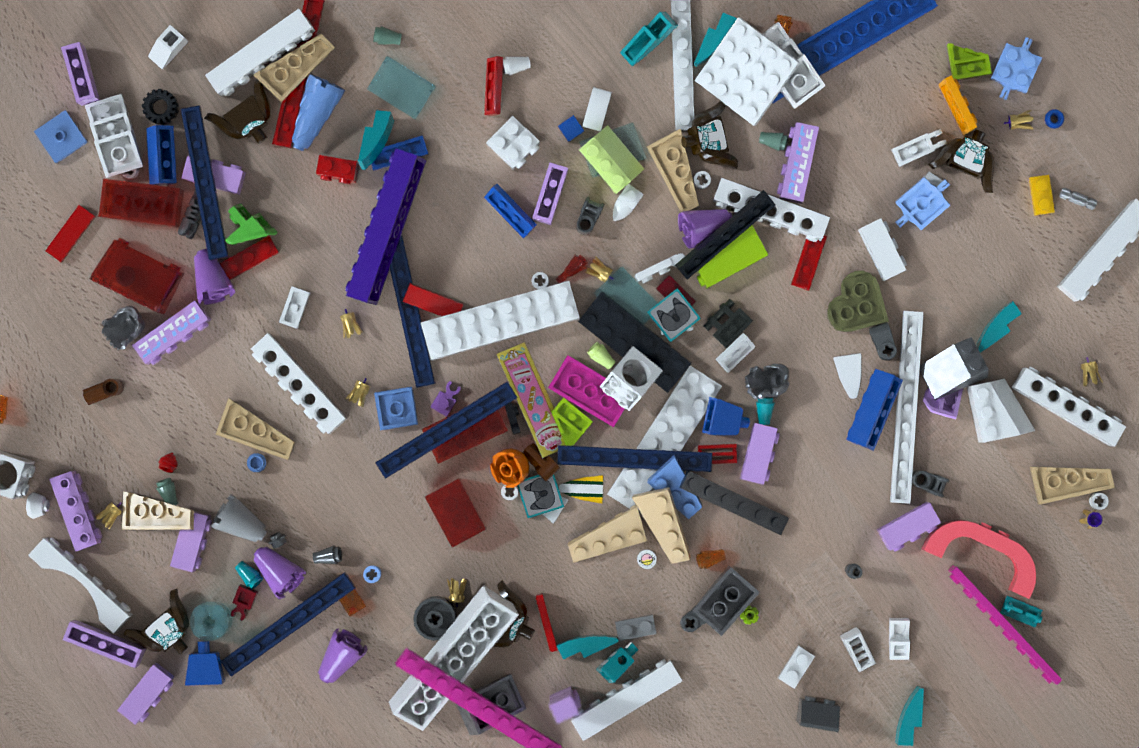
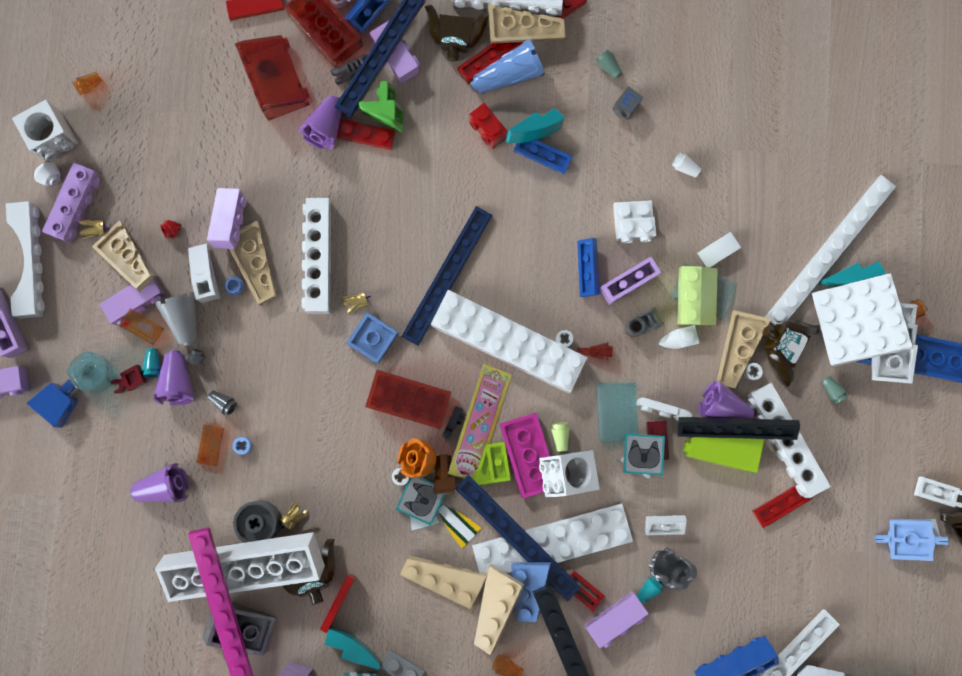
camera: 40 degrees right, 5 degrees down
reddish brown piece [83,379,124,405] -> none
flat silver hair [102,306,145,350] -> none
dark brown torso [123,589,189,654] -> none
lavender brick [132,300,211,365] -> none
sand green cone [156,478,178,505] -> none
dark blue tile [220,572,356,677] -> none
white plate [279,287,310,329] -> none
pearl gold piece [340,309,363,338] -> none
dark purple brick [345,149,426,305] -> none
clear light blue piece [367,56,436,119] -> none
dark blue tile [375,381,517,479] -> none
red tile [403,283,463,316] -> none
clear red brick [425,478,487,548] -> none
medium lavender plate [431,381,461,417] -> none
red tile [484,56,503,116] -> none
blue tile [558,115,584,142] -> none
black plate [578,291,692,393] -> none
pearl gold piece [585,256,614,282] -> none
teal slope [620,11,678,66] -> none
tile [637,549,656,569] -> none
blue torso [702,397,750,435] -> none
pearl dark grey plate [703,299,753,348] -> none
lavender brick [777,122,819,204] -> none
olive plate [827,270,889,332] -> none
white sticker [833,353,861,399] -> none
white brick [858,219,907,281] -> none
dark grey piece [869,322,897,361] -> none
none -> clear orange tile [119,308,164,345]
none -> white slope [188,243,221,303]
none -> brick [207,188,247,249]
none -> dark grey brick [613,86,643,120]

